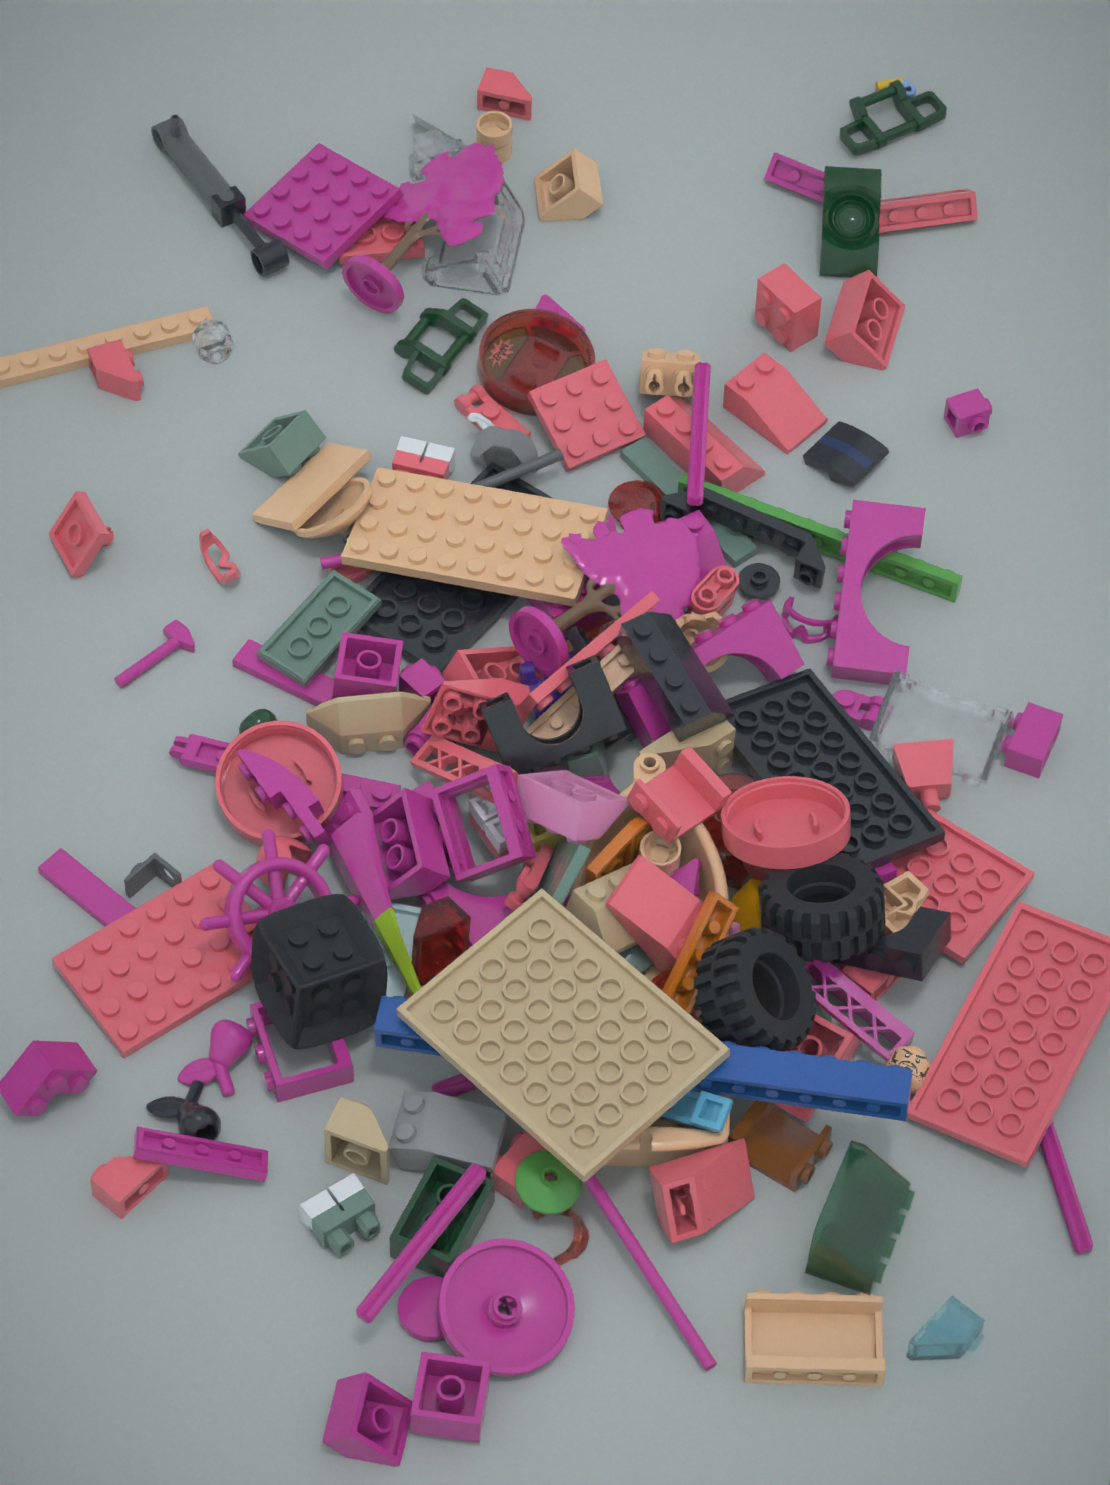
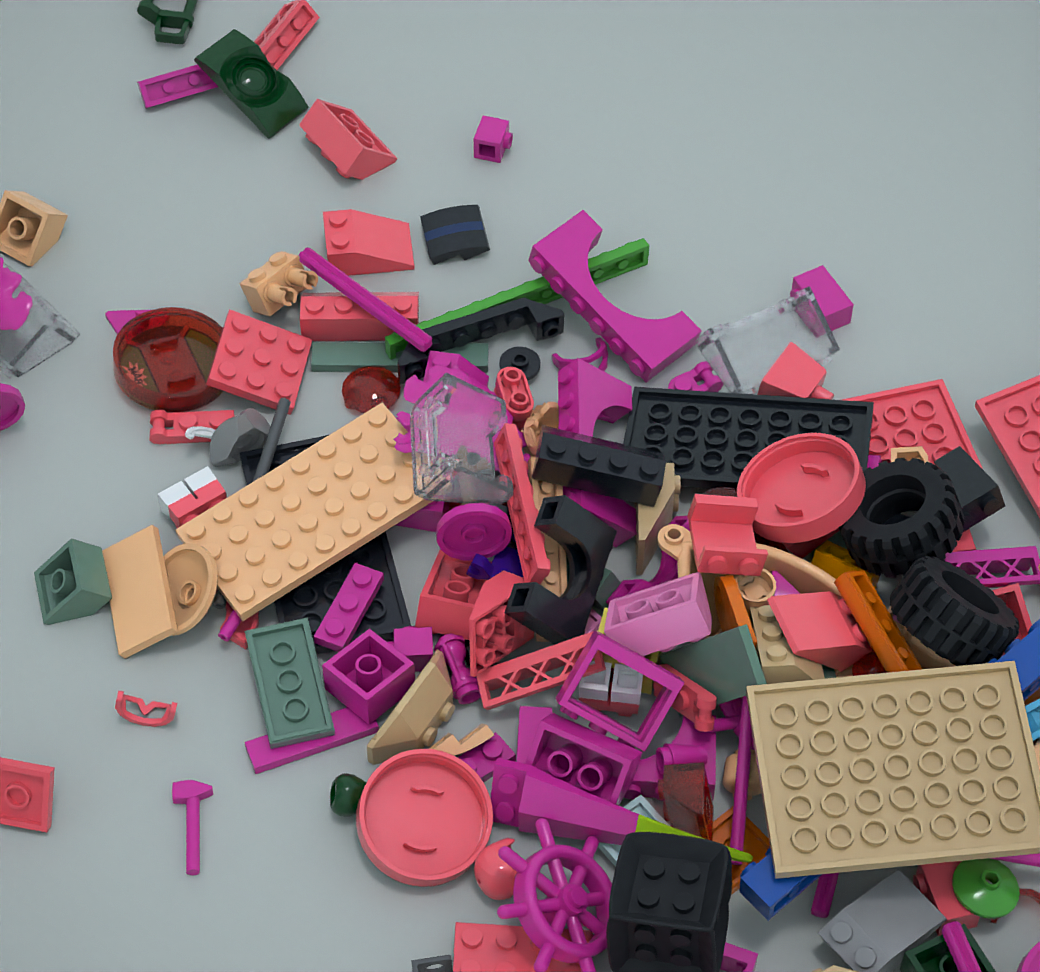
camera: 50 degrees left, 0 degrees up
dark pink hinge [169,734,230,774] -> none
dark pink slope [237,748,330,846] -> none
dark green bar [394,298,489,394] -> none
coral brick [754,263,822,352] -> none
none -> dark pink plate [314,563,384,652]
none -> clear windscreen [410,373,514,506]
none -> light nougat slope [428,723,494,756]
none -> dark pink cone [656,743,708,776]

